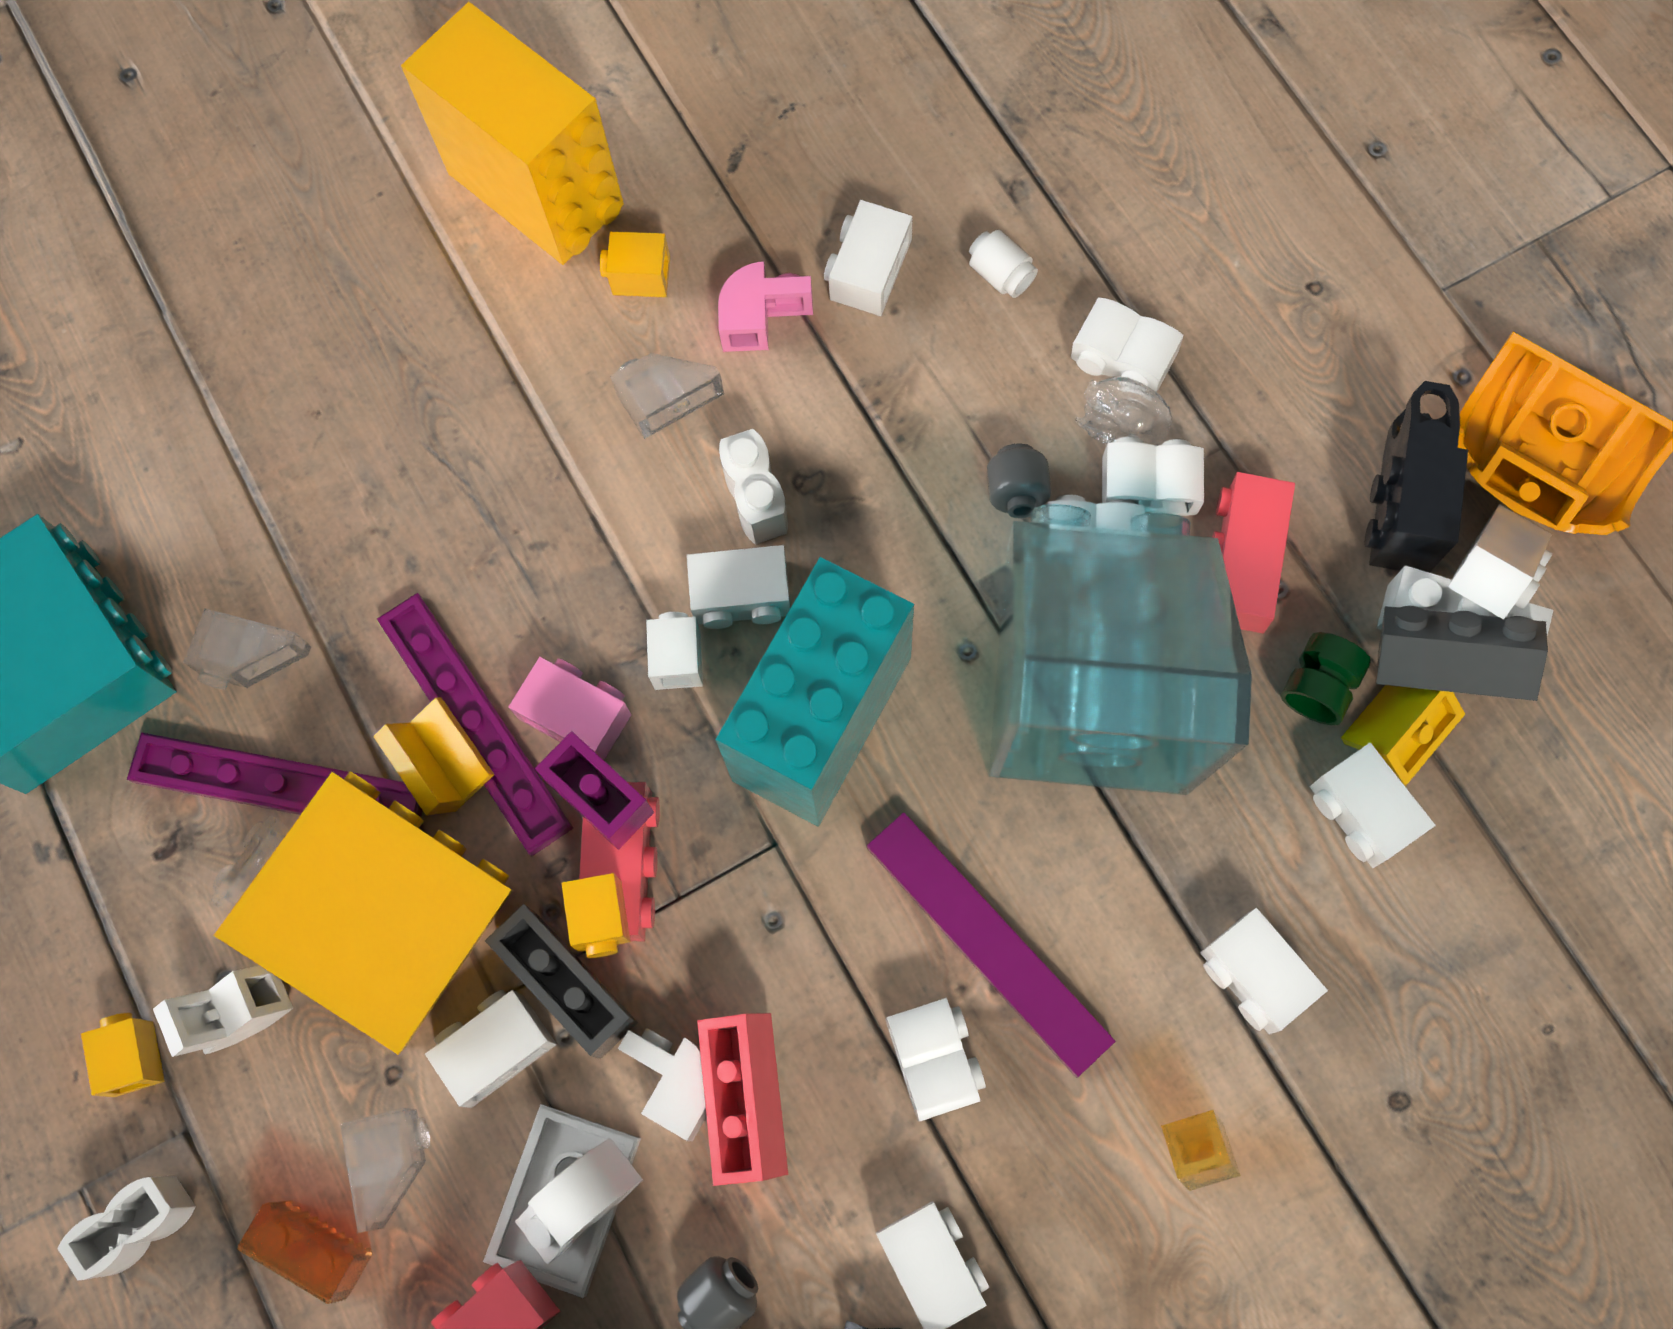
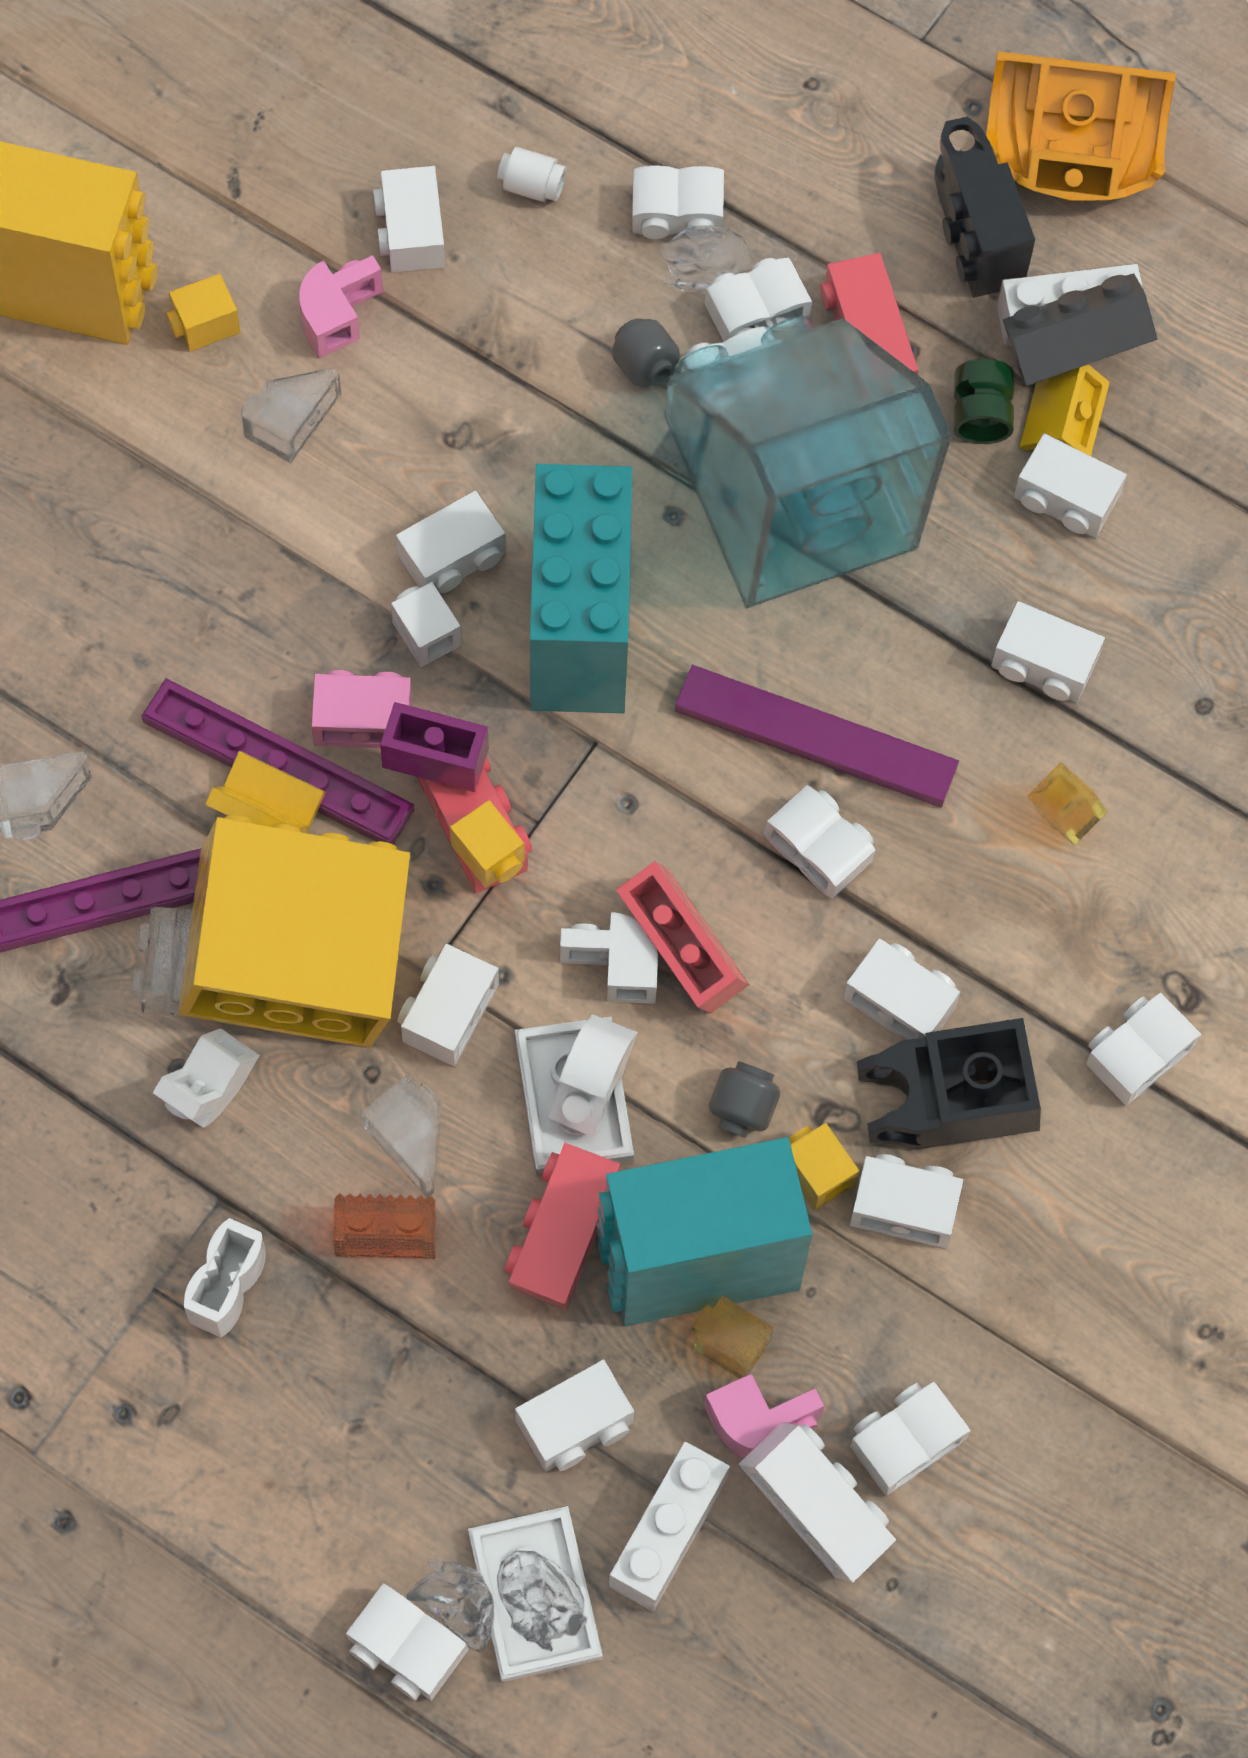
camera: 35 degrees left, 5 degrees down
yellow brick [81,1013,165,1097] -> none
dark grey brick [485,904,638,1059] -> none
white brick [719,429,788,545] -> none
white brick [1448,504,1553,620] -> none

